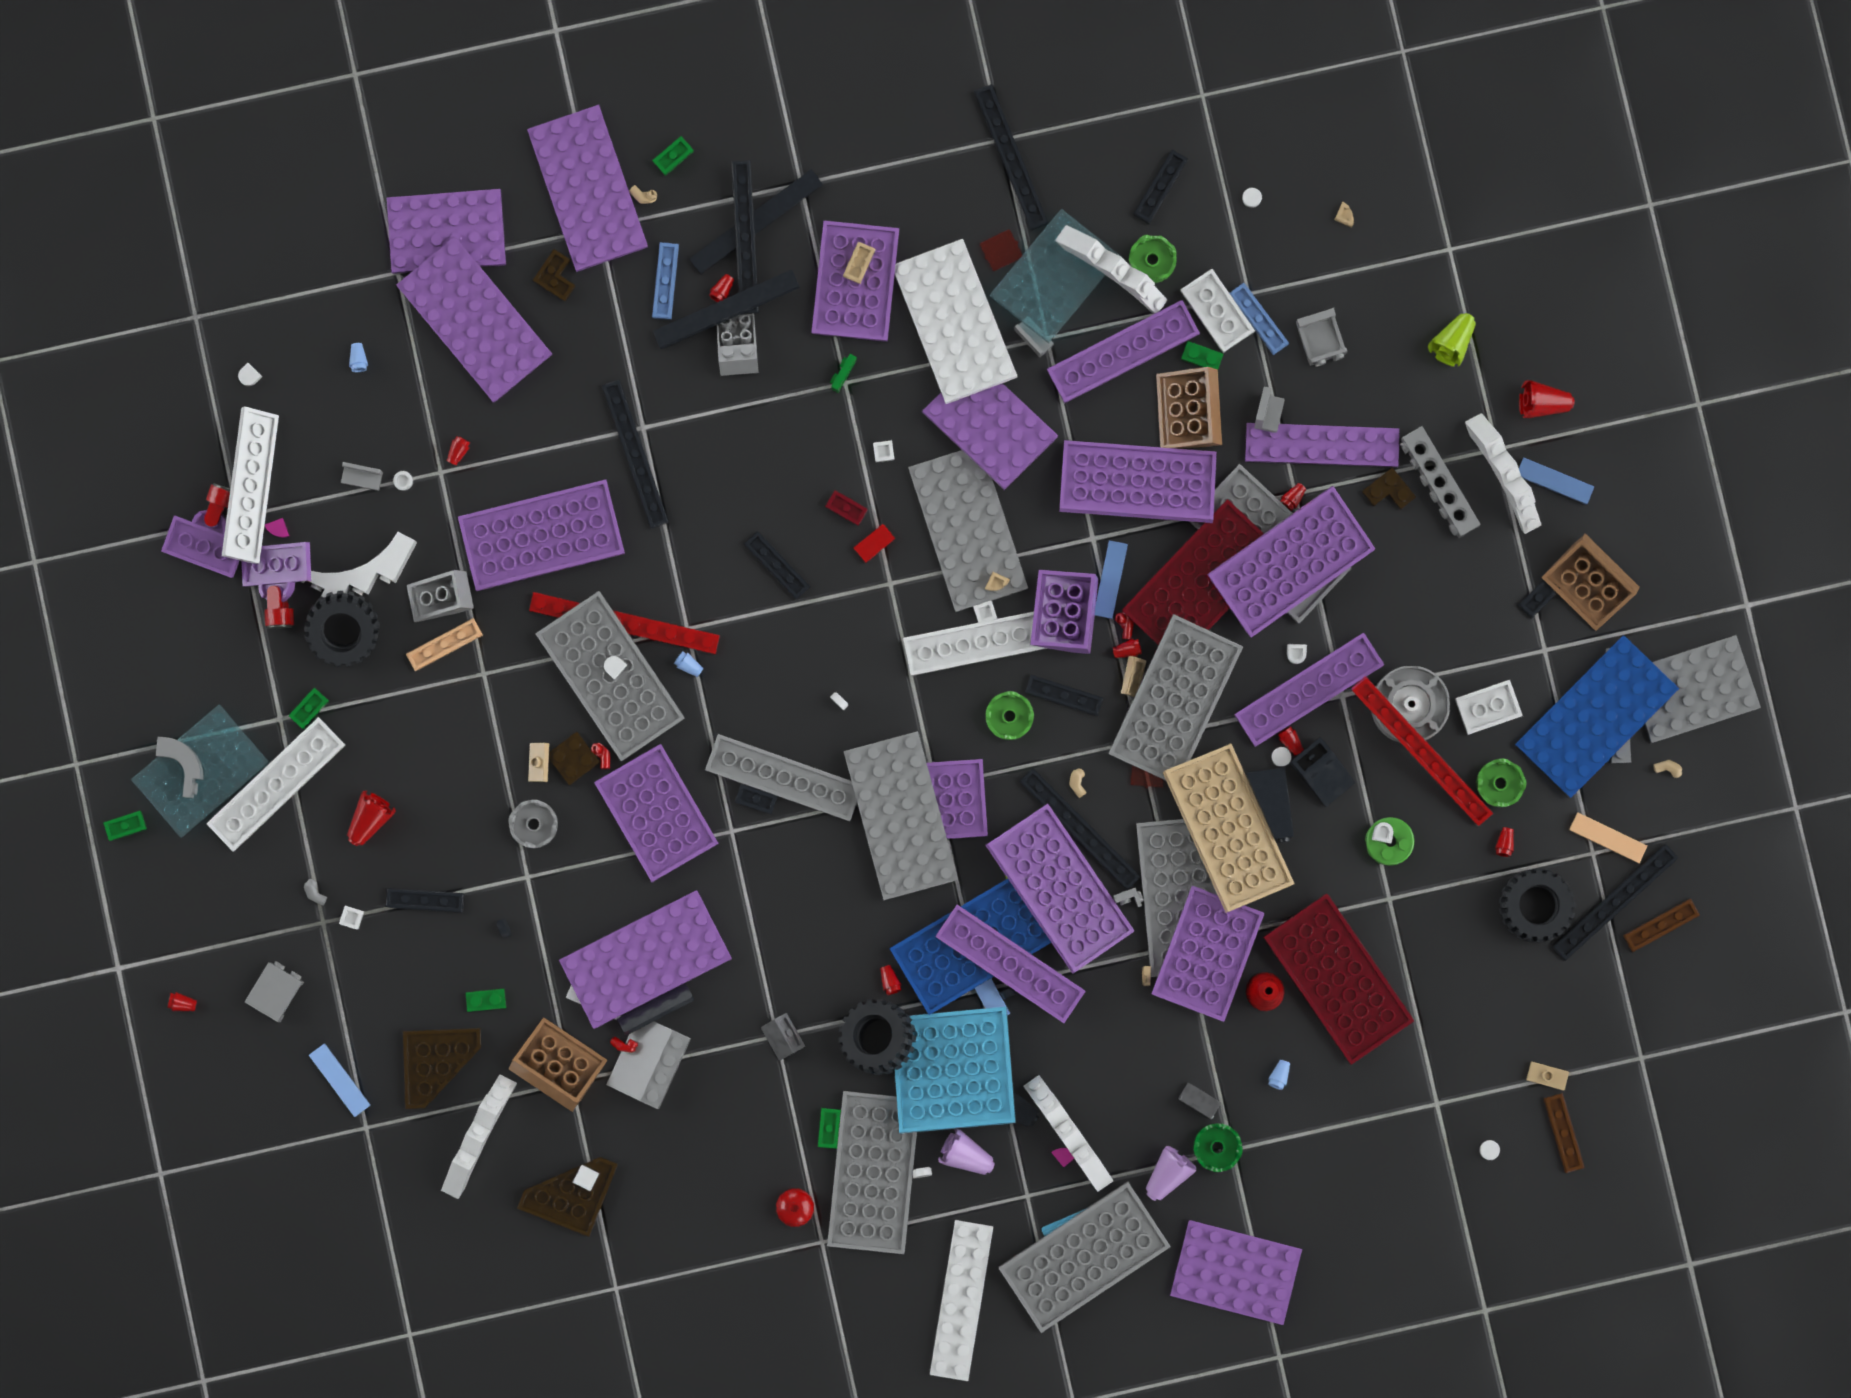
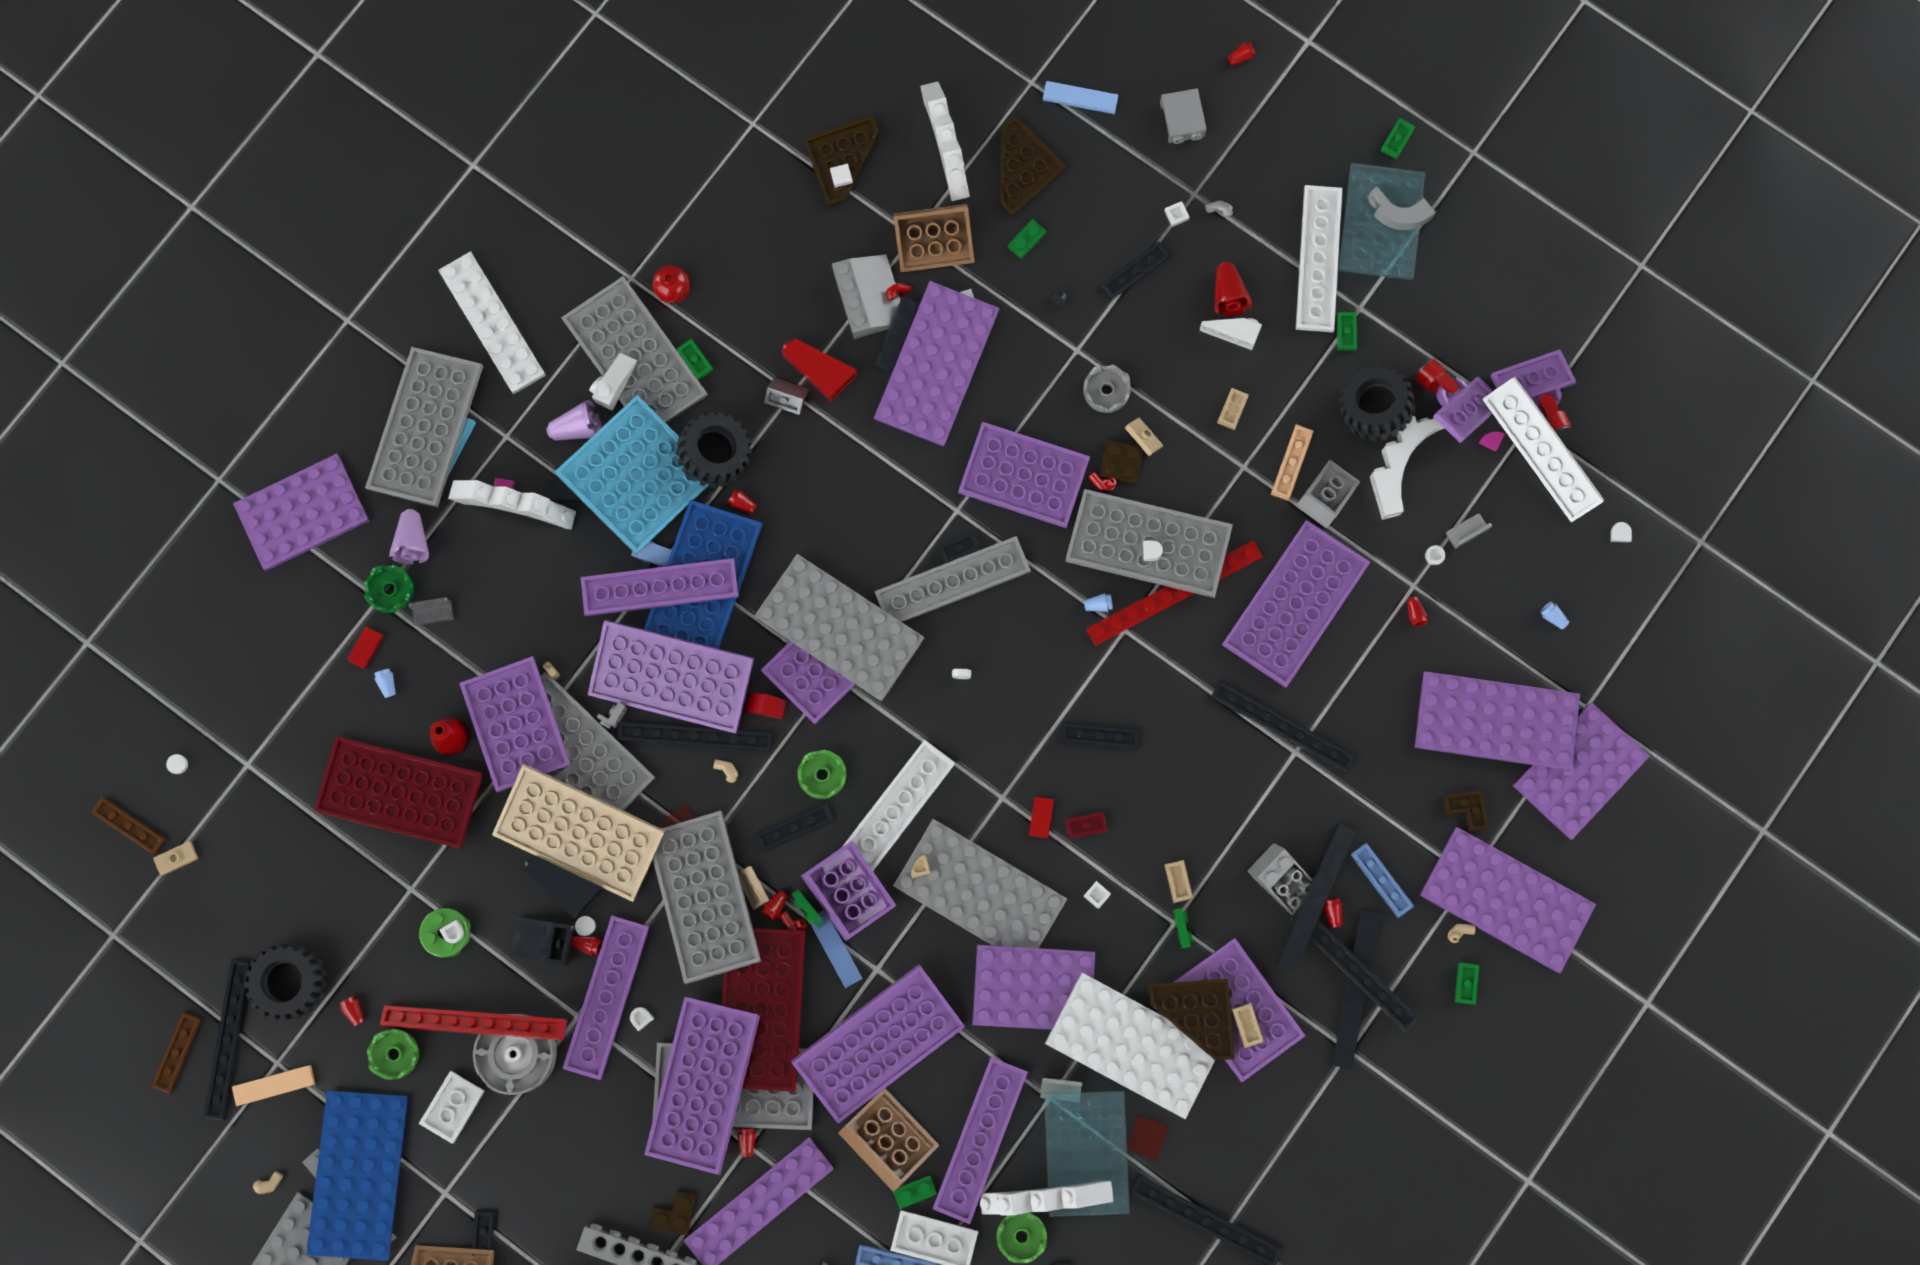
camera: 140 degrees right, 5 degrees down
white tile [973,601,997,623] -> none
light grey panel [1254,387,1285,433] -> none
none -> red tile [347,626,384,669]
none -> white slope [592,353,637,411]
none -> red slope [745,693,787,720]
none -> red slope [782,339,857,402]
none -> green plate [792,890,825,929]
none -> dark brown plate [1148,979,1235,1060]
none -> tan plate [1164,860,1193,903]
none -> white slope [1200,318,1262,350]
none -> tan plate [1217,388,1249,430]

